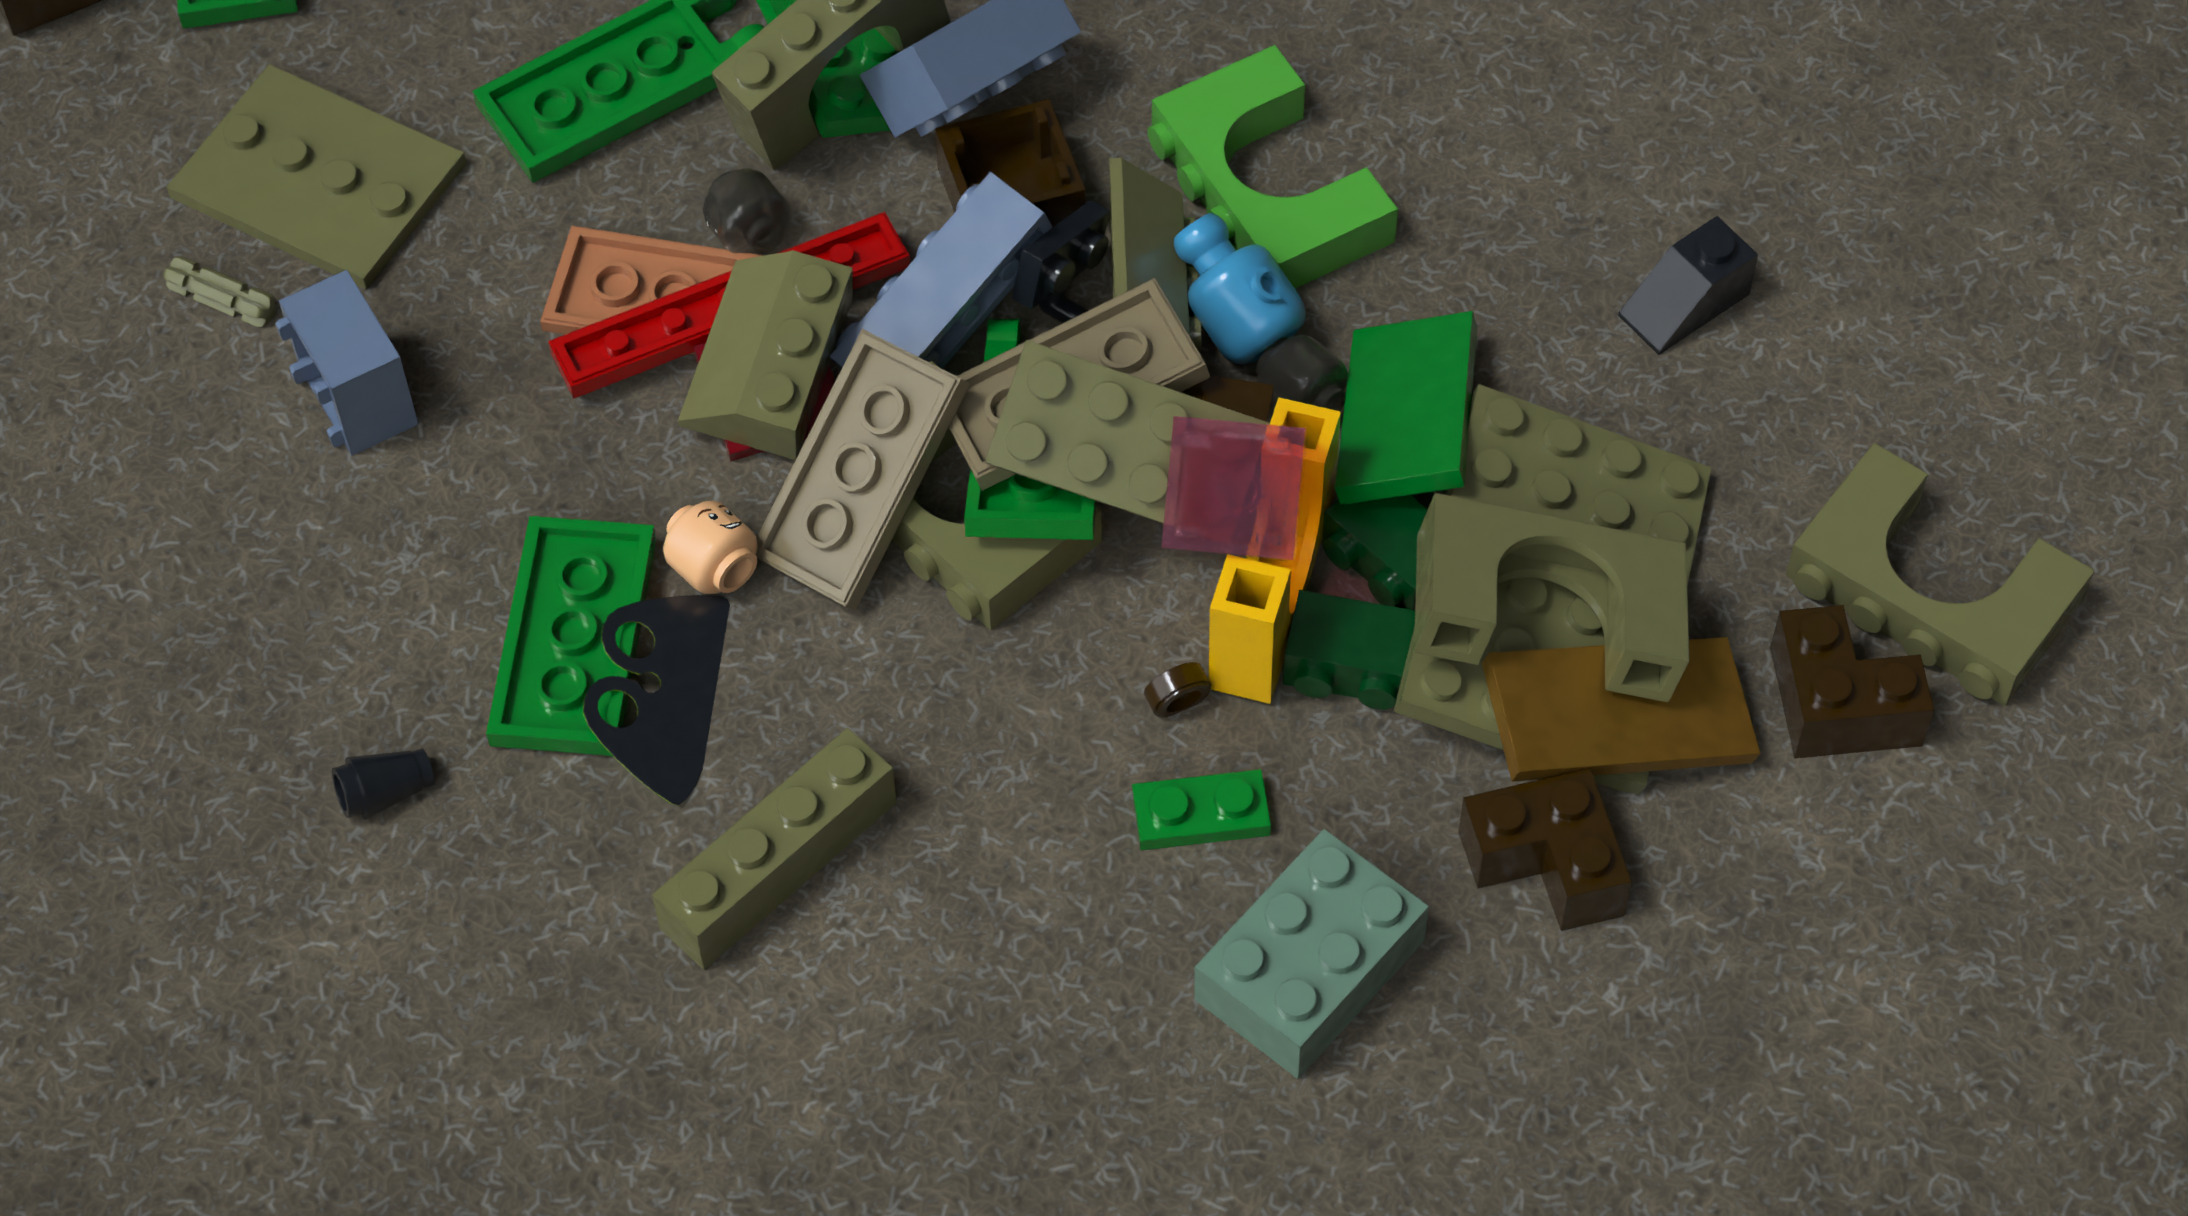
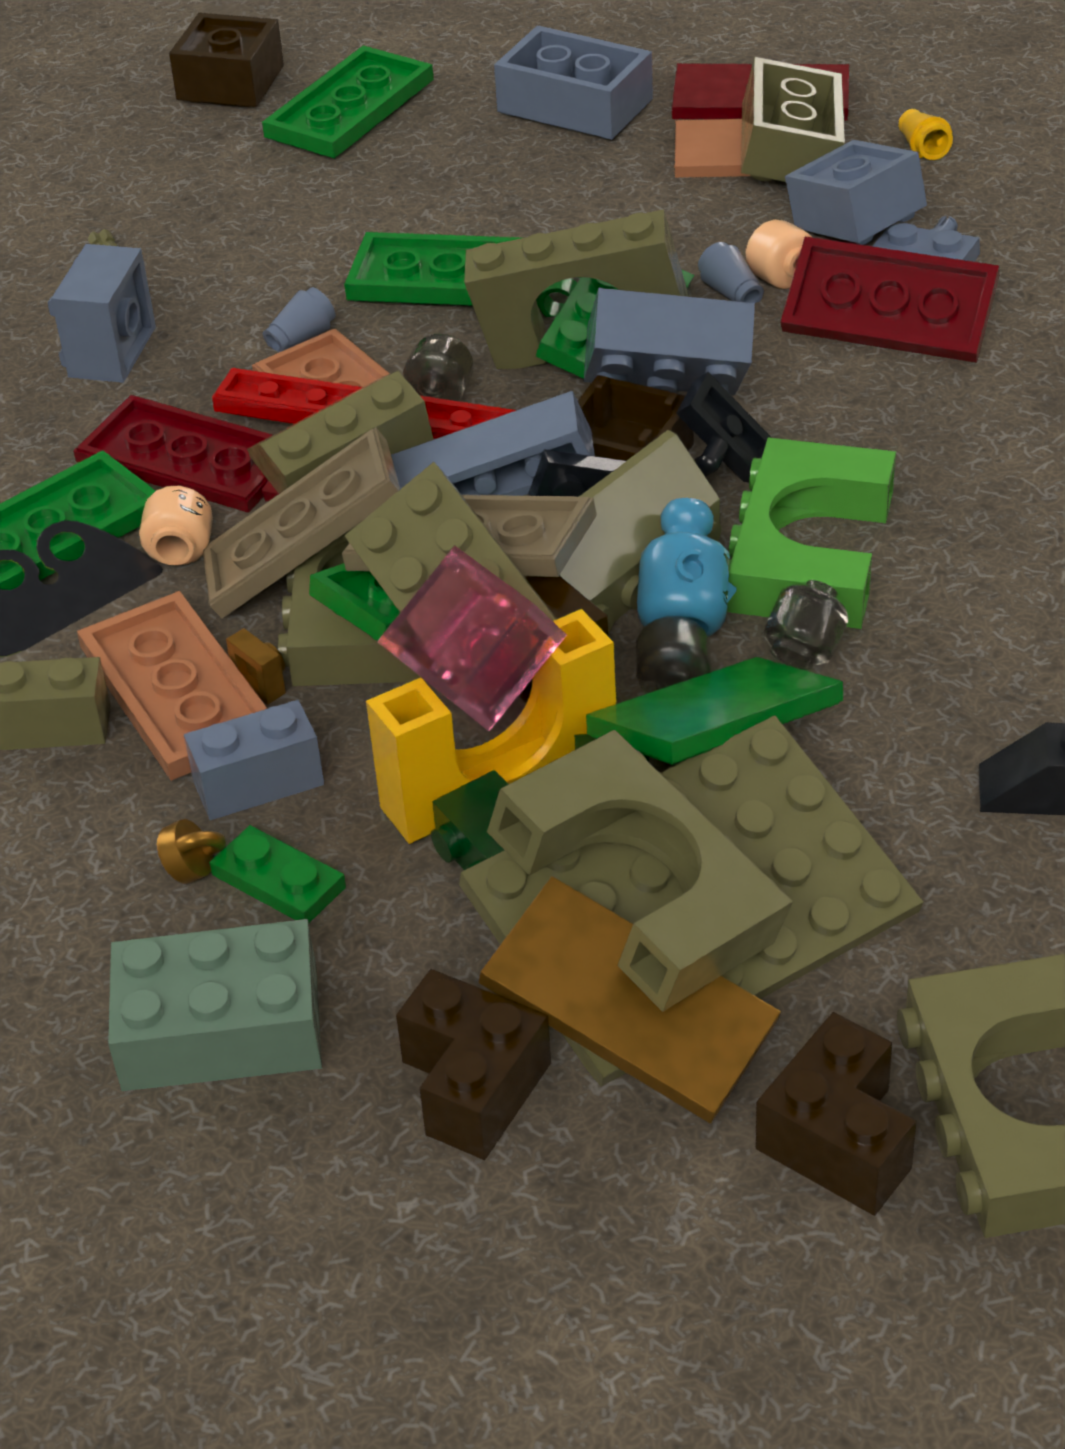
camera: 45 degrees right, 15 degrees down
olive plate [167,64,467,290] -> none
dark brown tile [1144,662,1212,718] -> none
none -> dark red tile [73,395,272,513]
none -> nougat plate [77,591,267,781]
none -> pearl gold tile [157,819,226,884]
none -> sand blue brick [184,700,324,820]
none -> pearl gold plate [226,628,286,705]
none -> sand blue cone [263,287,335,352]
none -> black plate [676,372,772,483]
none -> clear smoke head [763,580,849,670]

